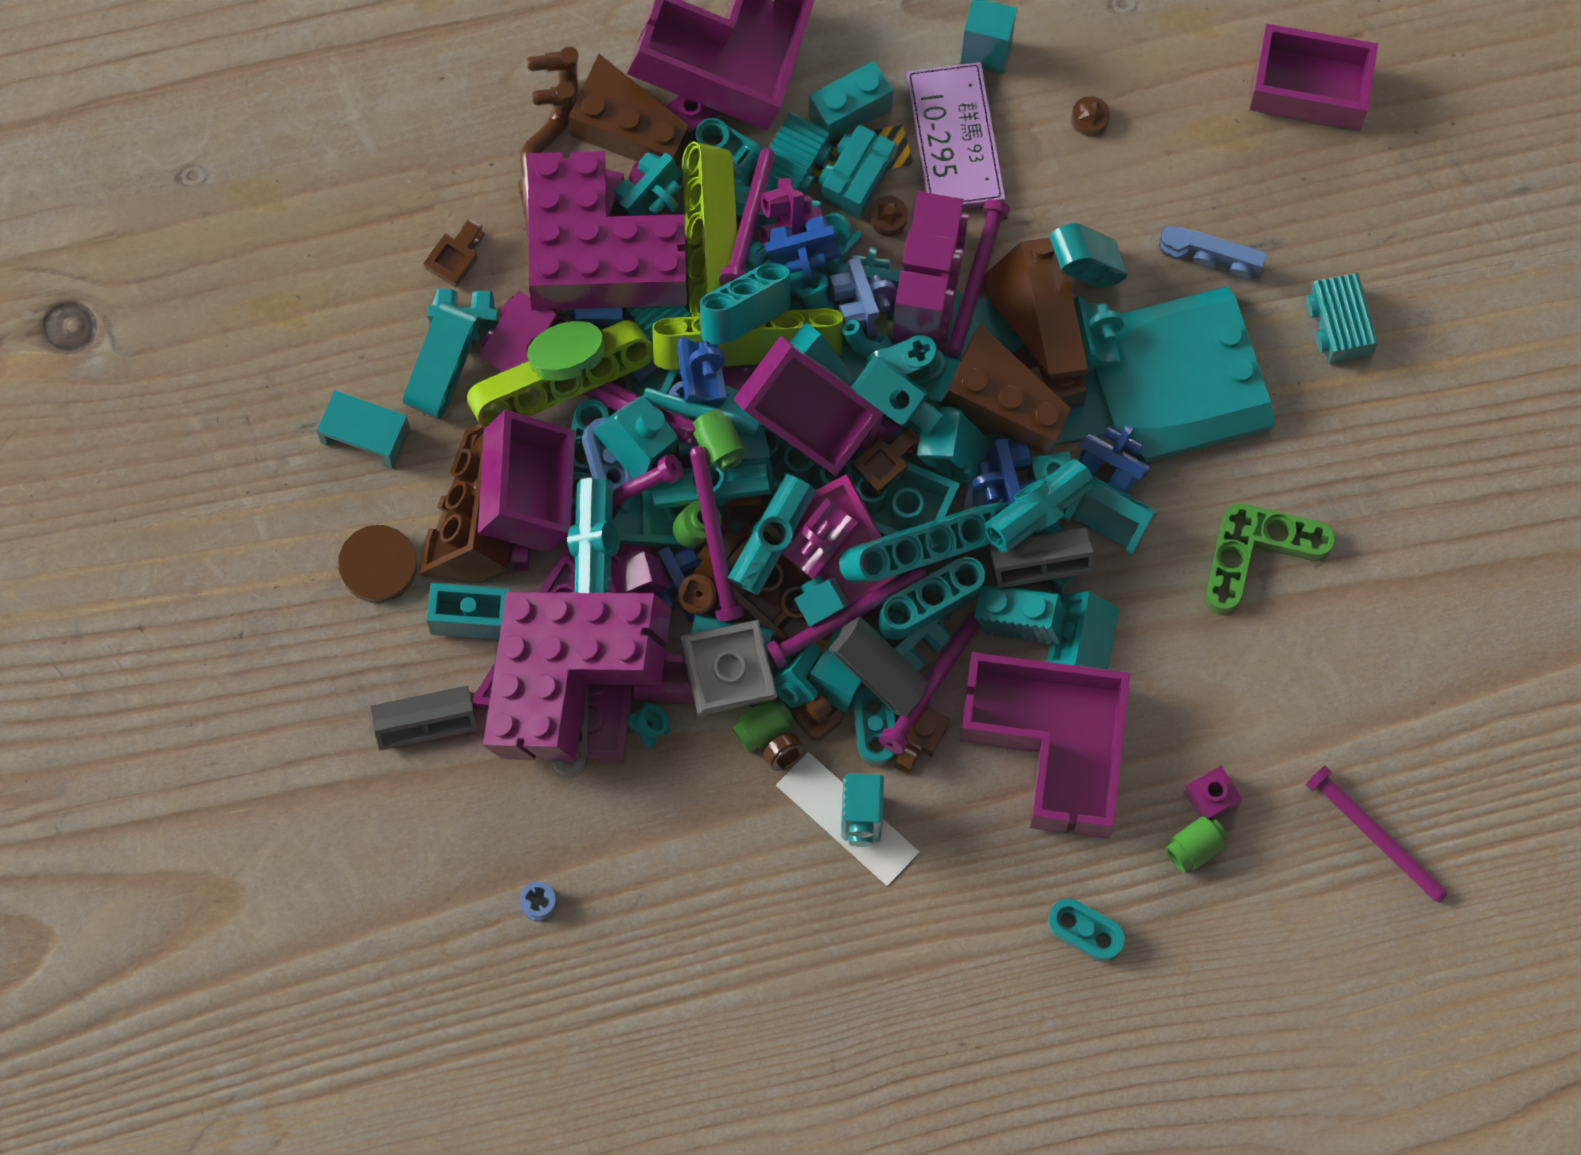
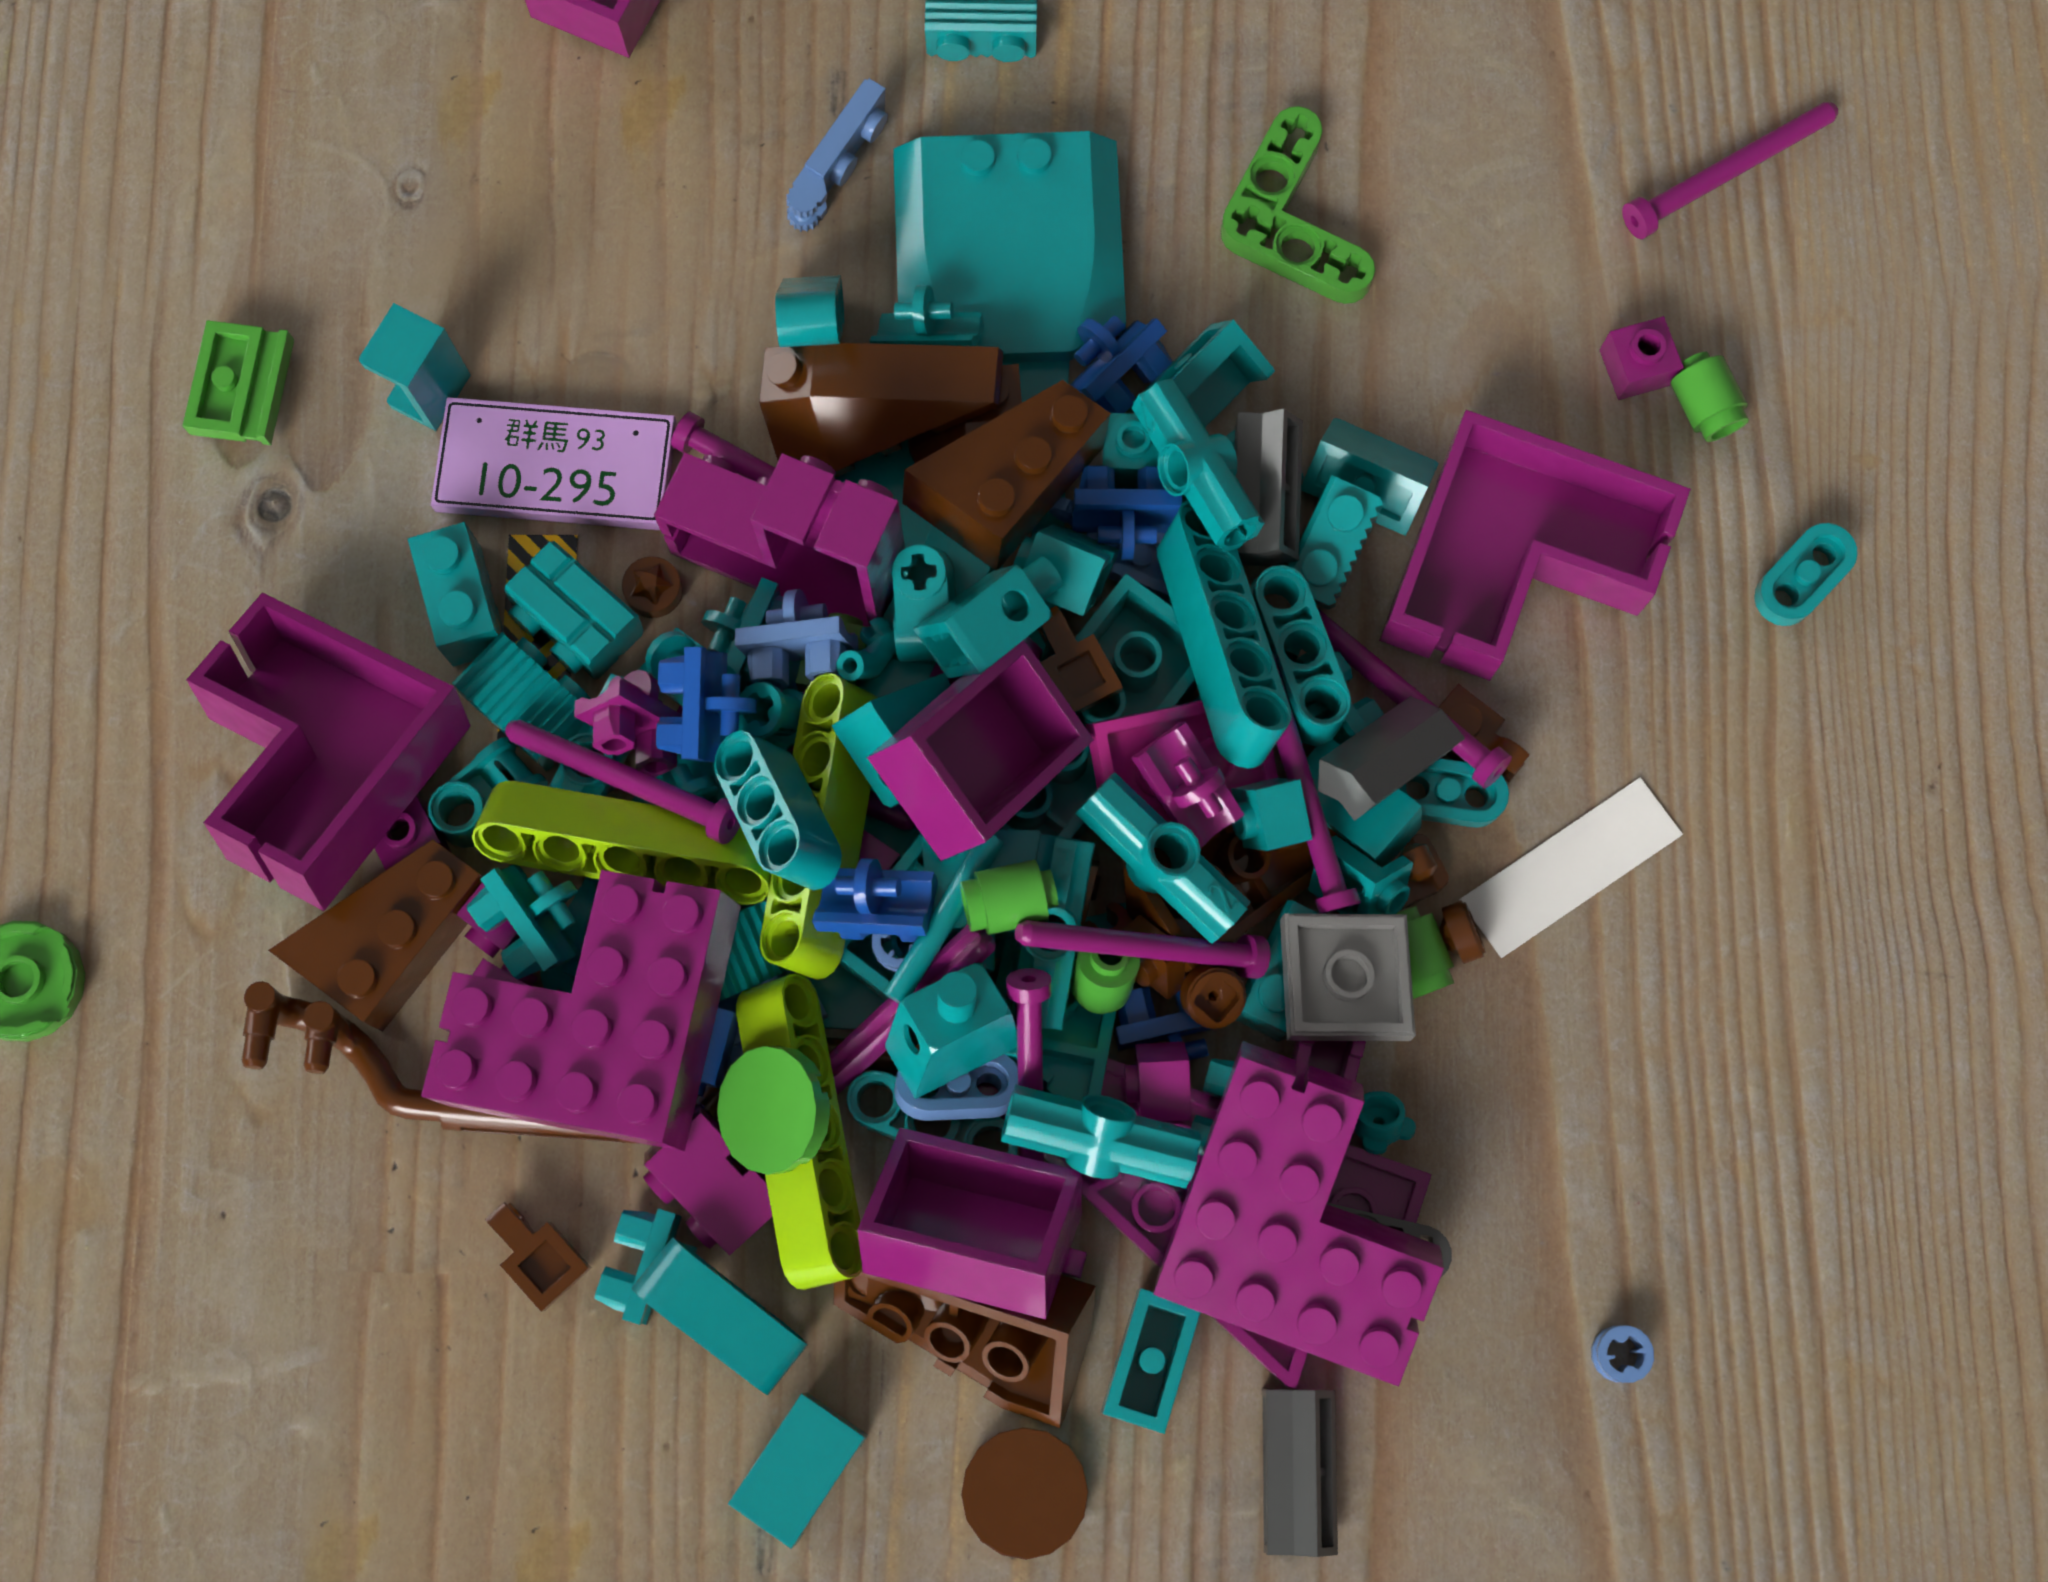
camera: 75 degrees left, 5 degrees up
teal brick [841,773,884,847] -> none
reddish brown tile [1071,96,1110,136] -> none

